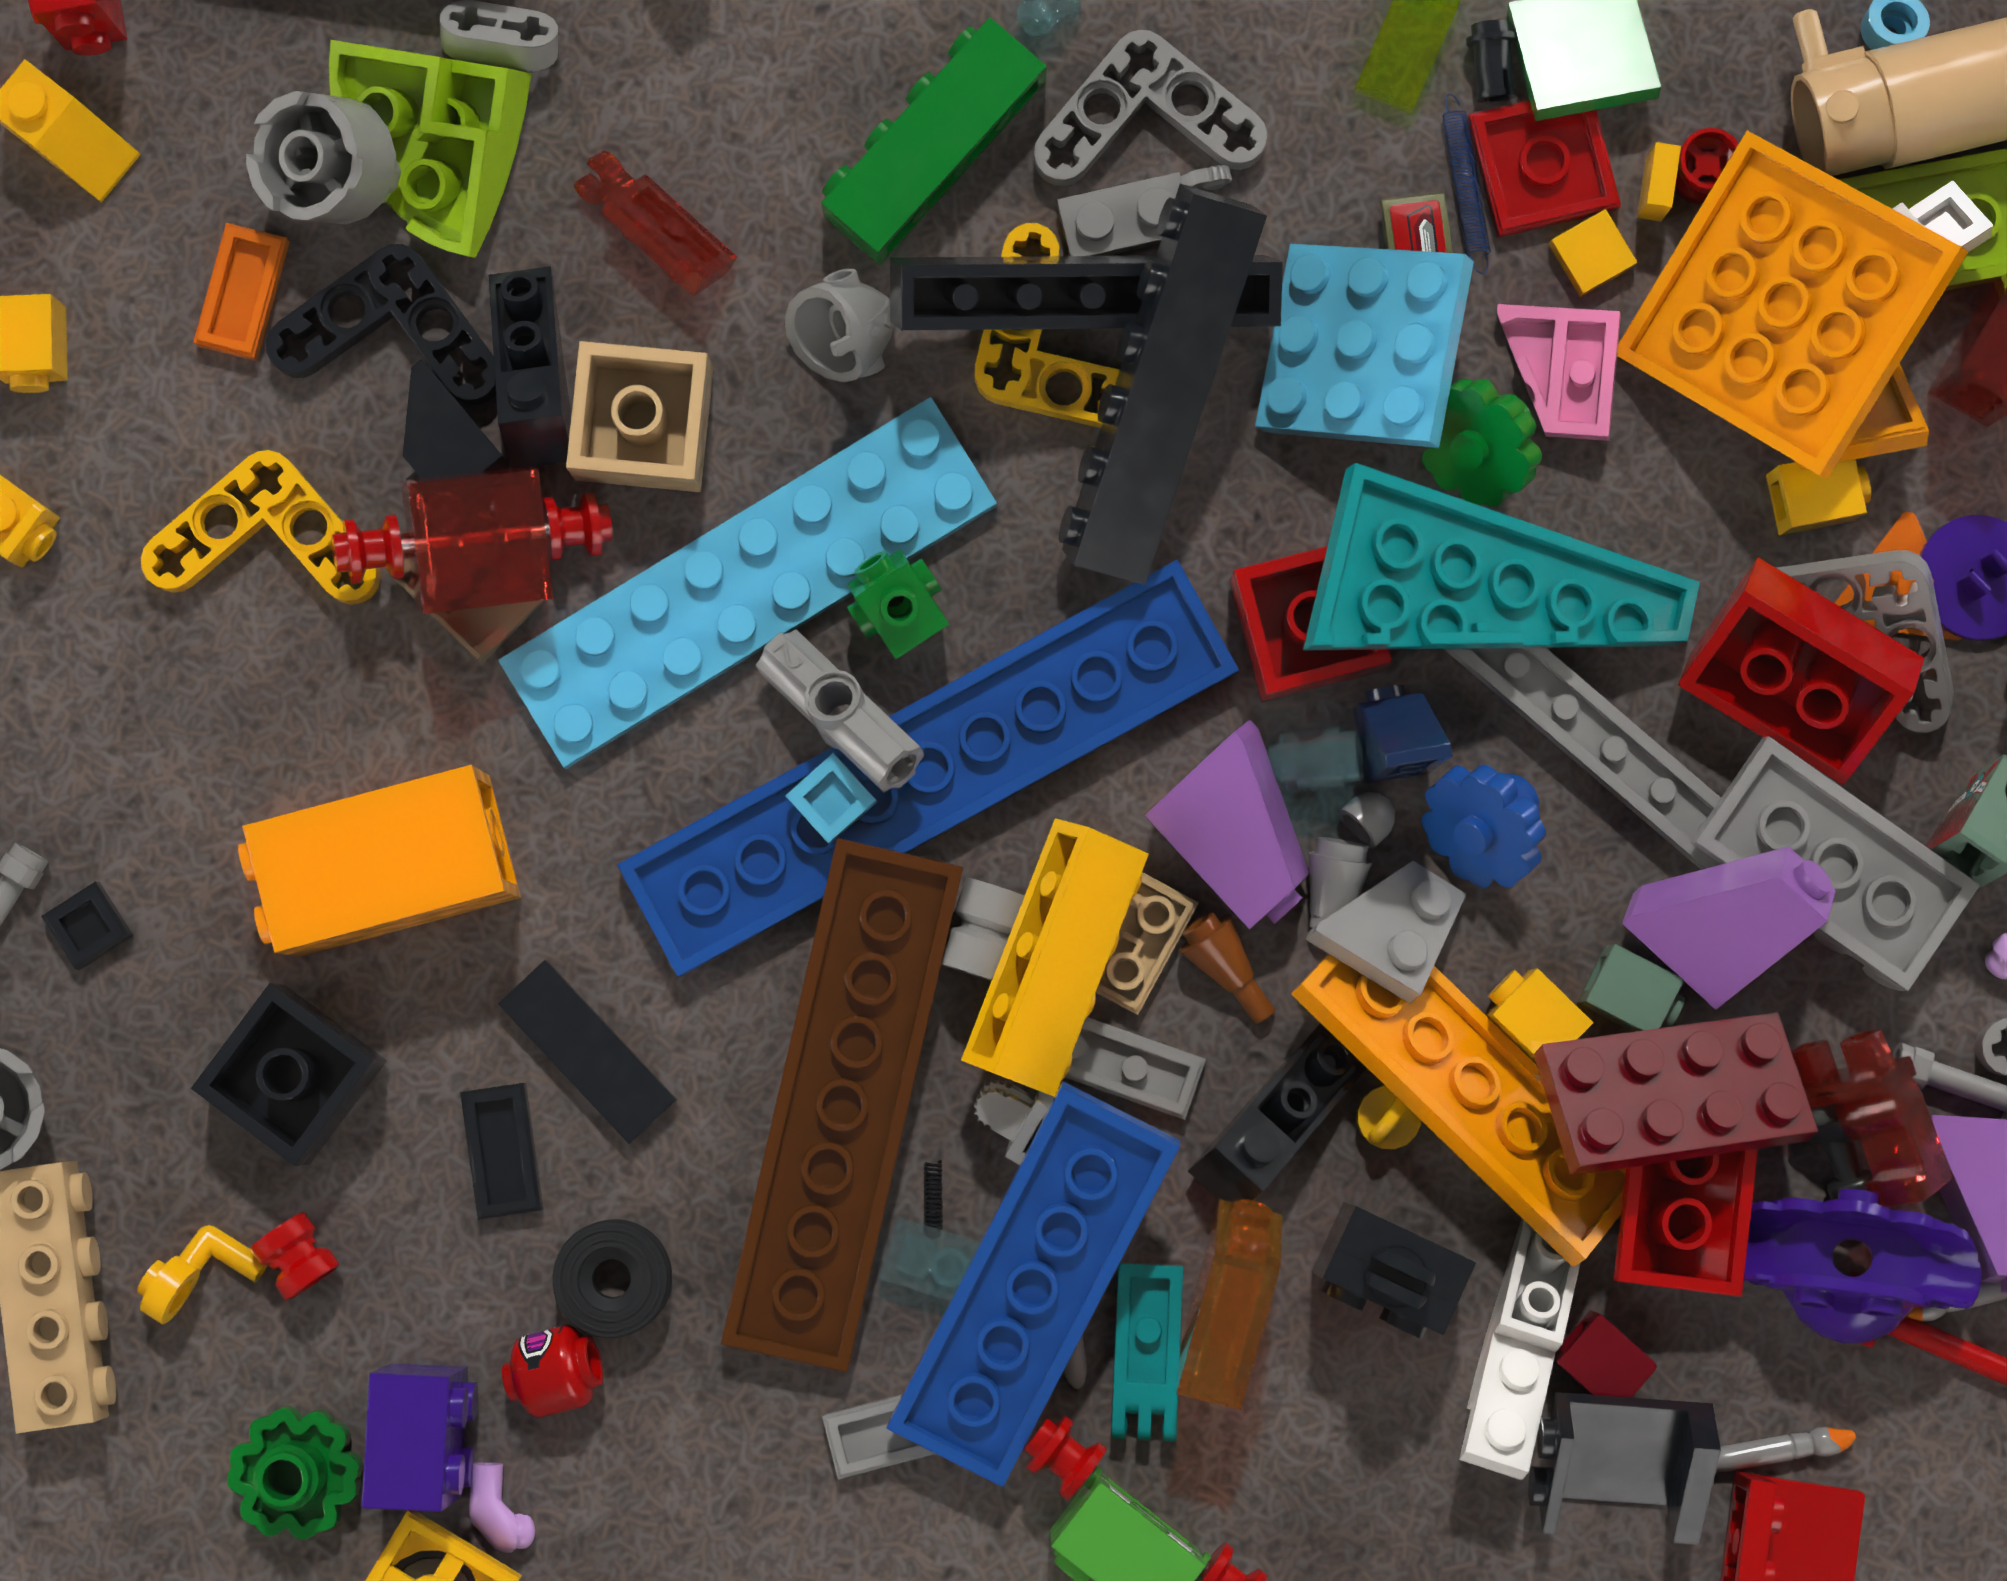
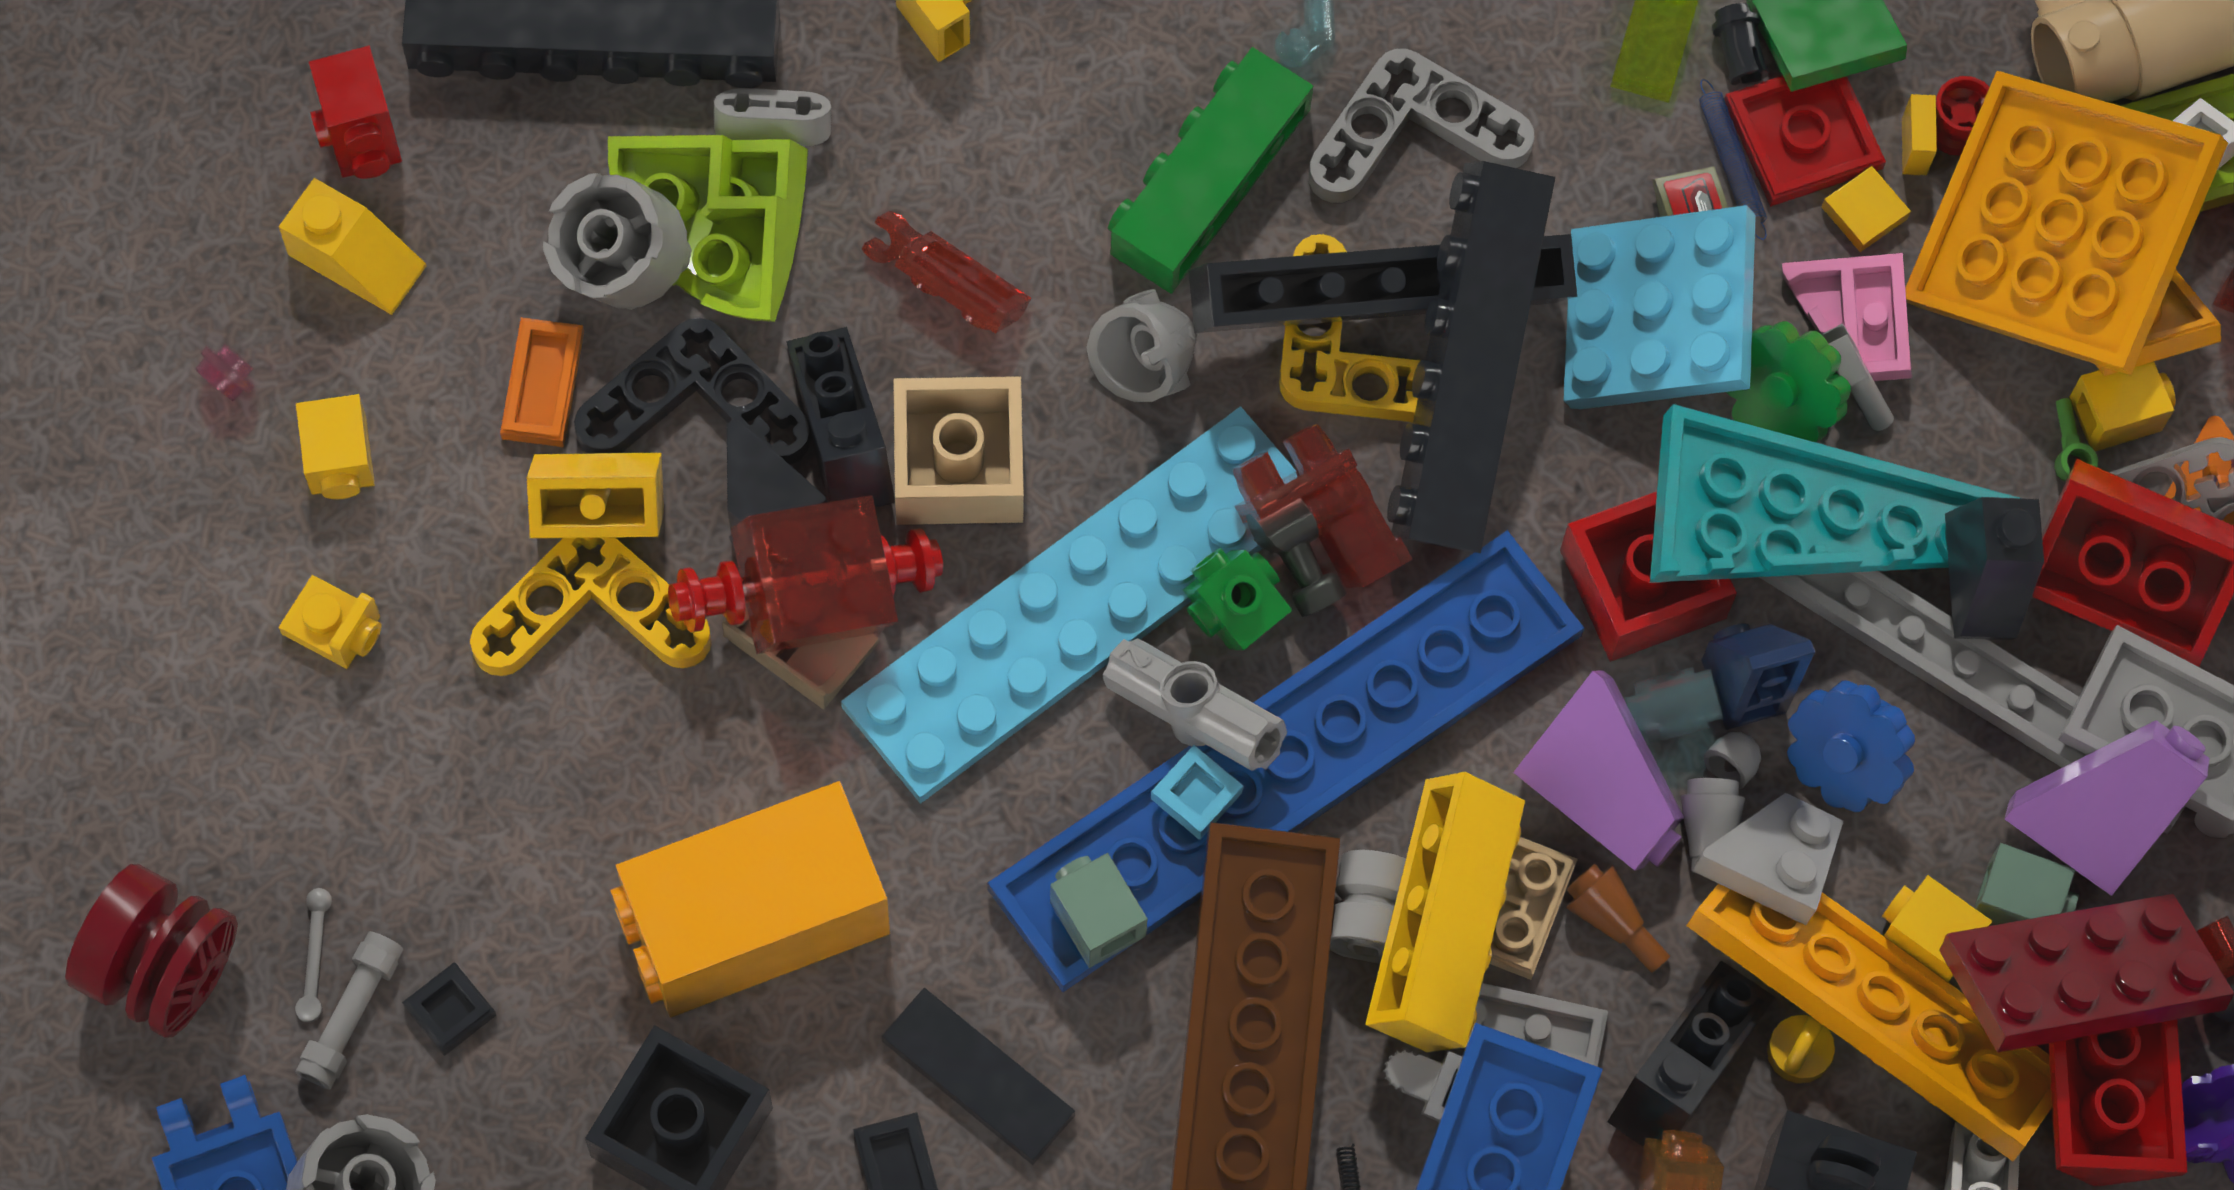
camera: 10 degrees left, 15 degrees down
light grey hinge [1057,165,1232,256] -> none
none -> yellow brick [527,453,664,538]
none -> sand green brick [1050,853,1148,968]
none -> clear red hips [1232,424,1413,617]
none -> light grey bar [1822,323,1894,431]
none -> black slope [1945,497,2044,640]
none -> bright green hand [2054,398,2098,481]

